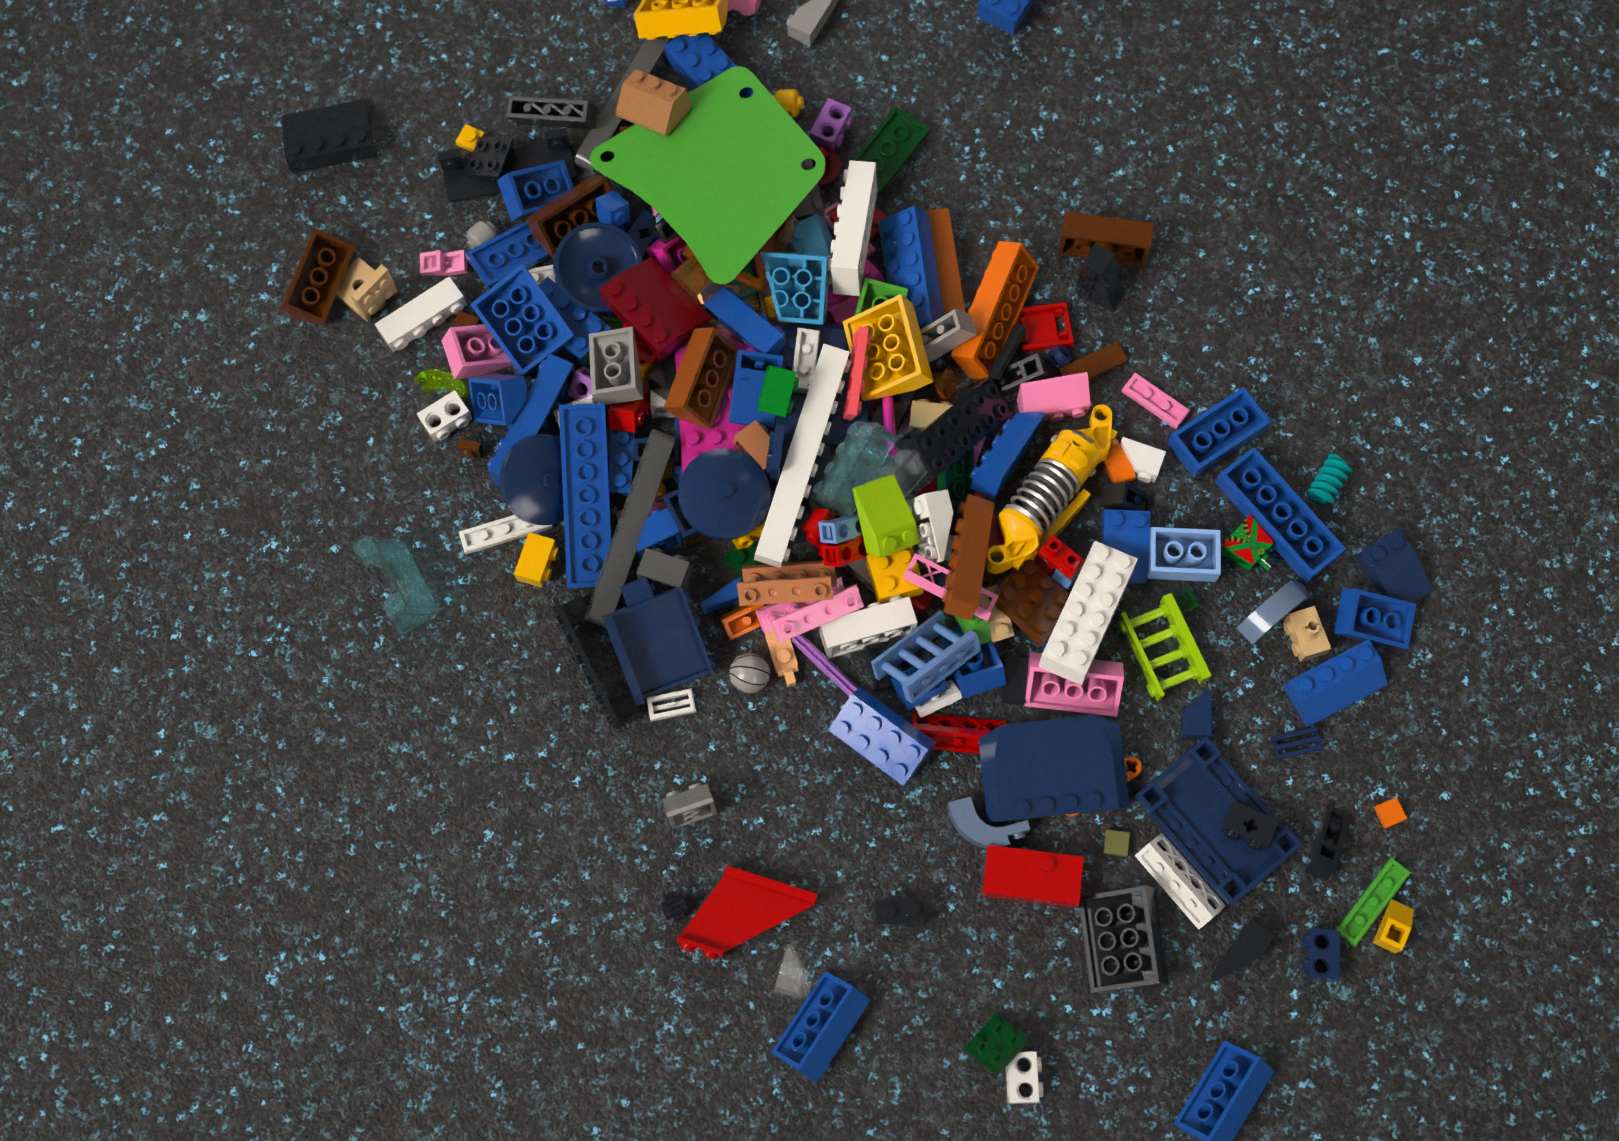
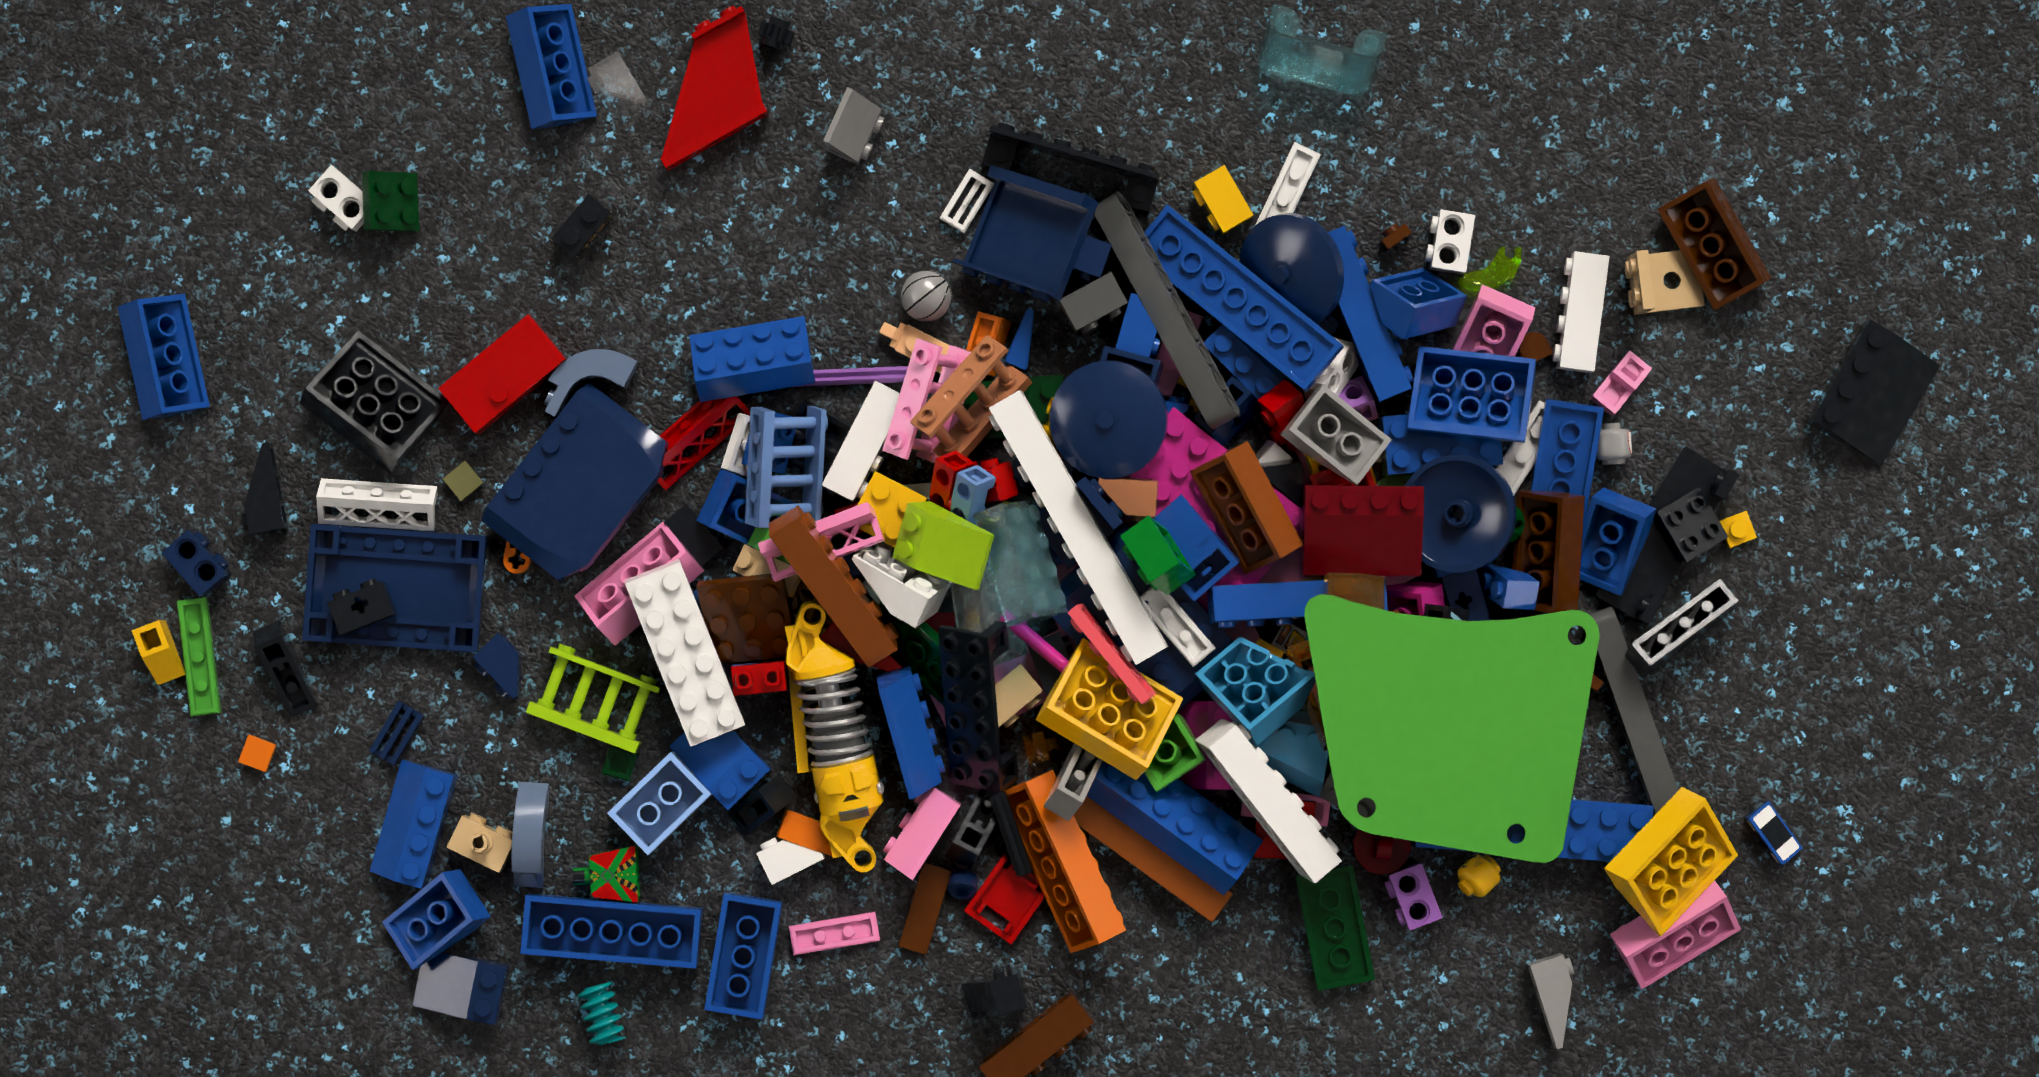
camera: 130 degrees right, 15 degrees up
medium nougat slope [616,69,692,136] -> none

